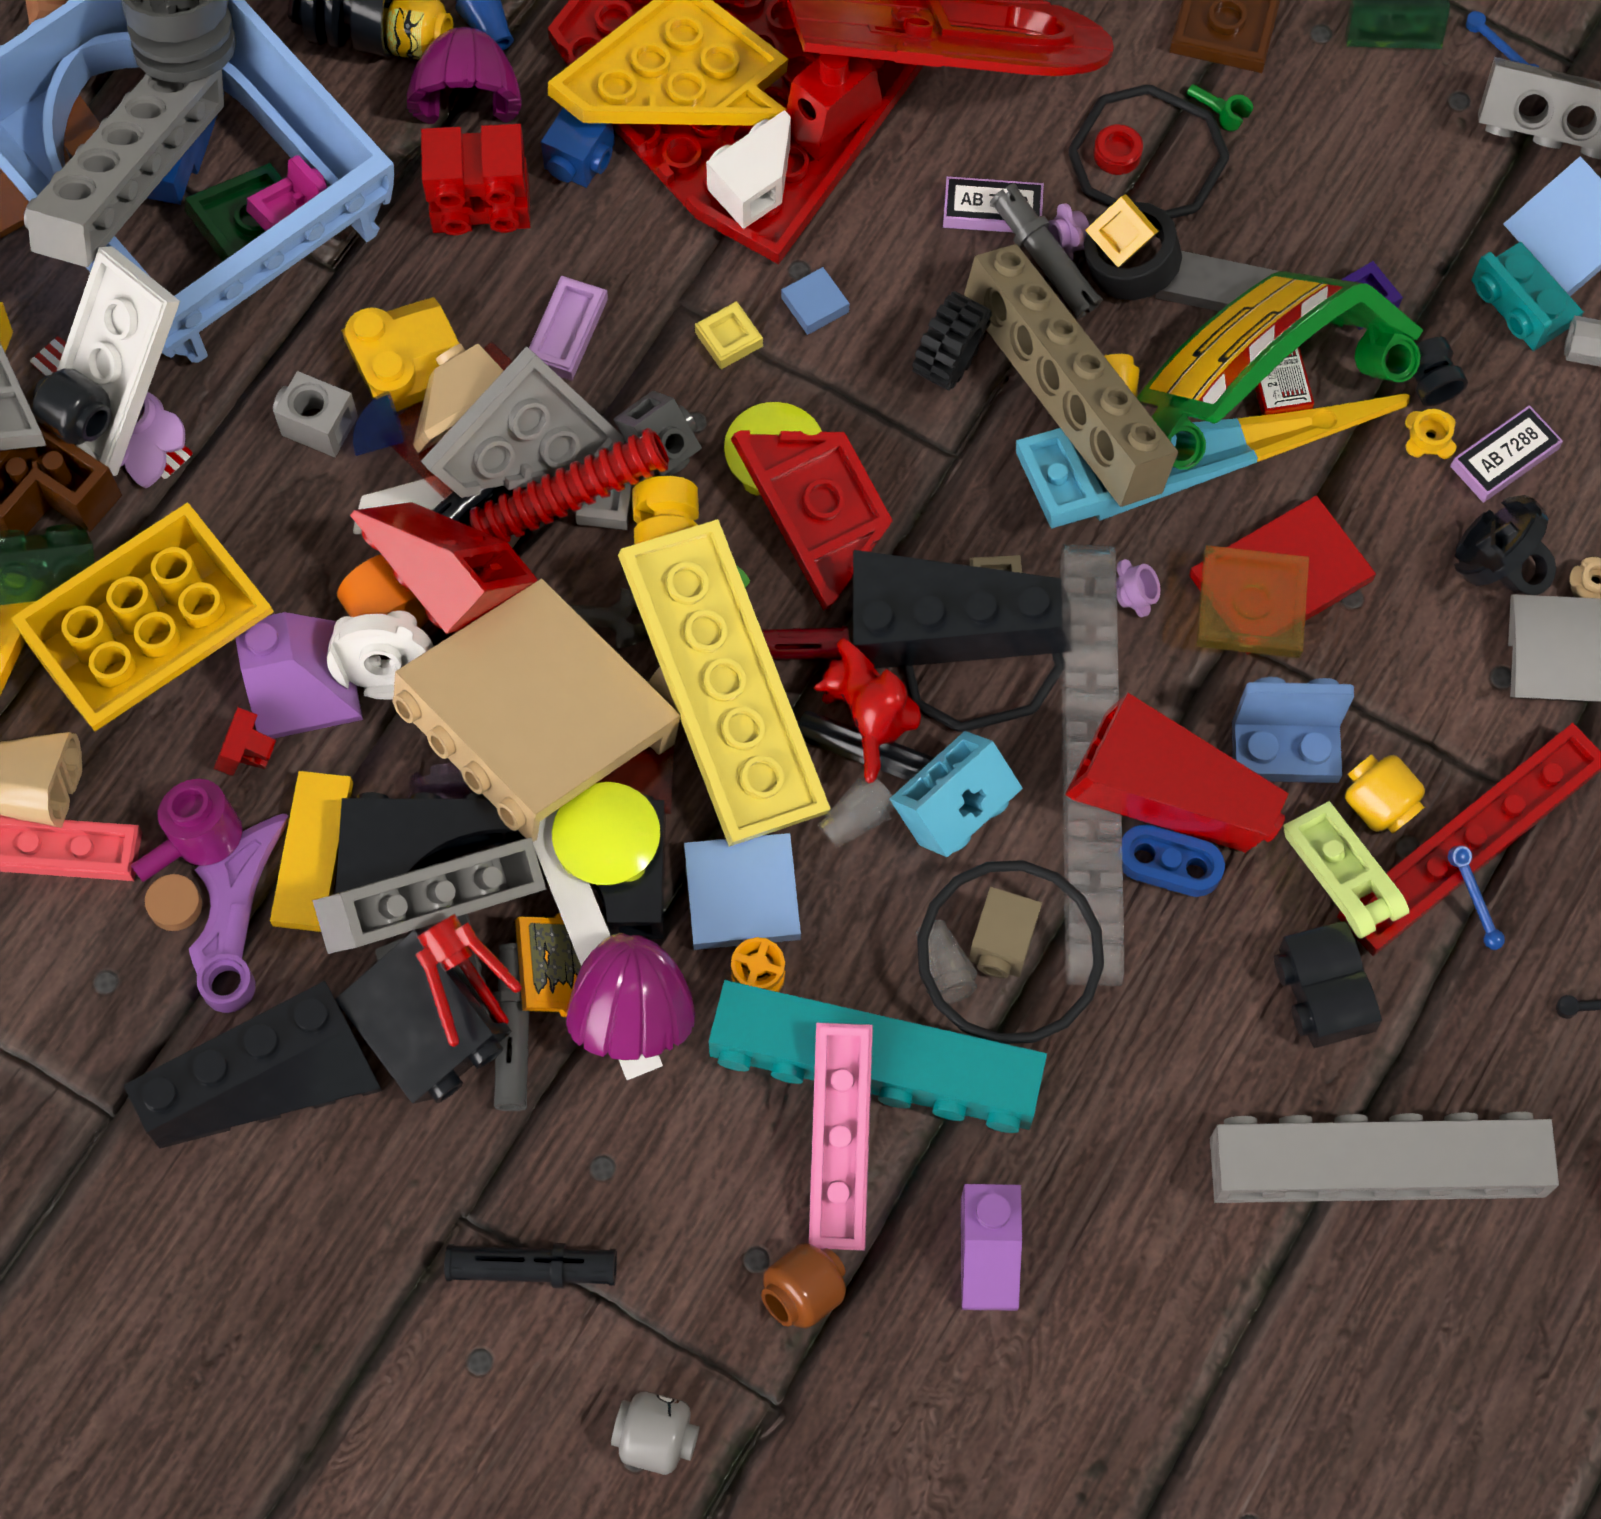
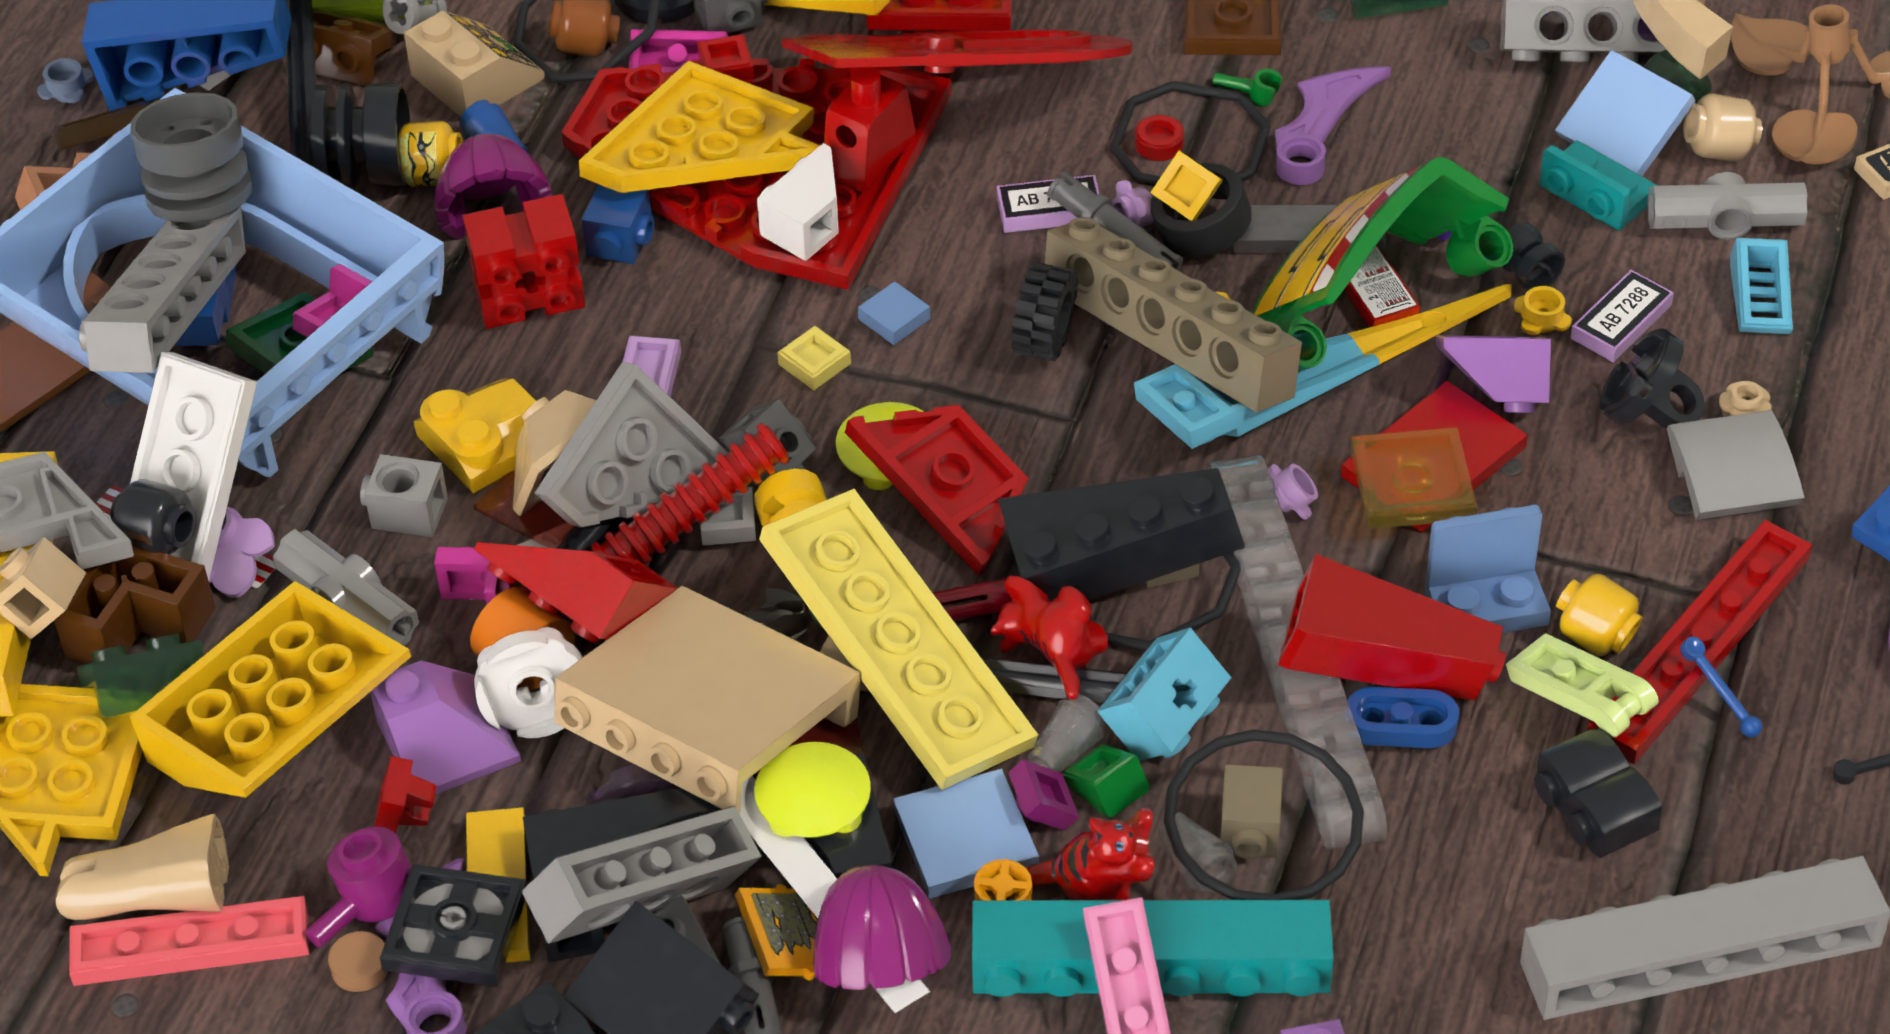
camera: 10 degrees left, 20 degrees down
clear blue tile [353,391,406,456] -> none
red plant [415,913,522,1047] -> none
none -> light grey piece [273,529,419,646]
none -> black piece [380,864,527,987]
none -> dark pink bracket [434,547,515,604]
none -> magenta plate [1008,759,1080,831]
none -> red animal [1026,808,1155,900]
none -> green slope [1063,744,1149,818]
none -> medium lavender piece [1275,66,1391,185]
none -> medium lavender slope [1436,335,1551,413]

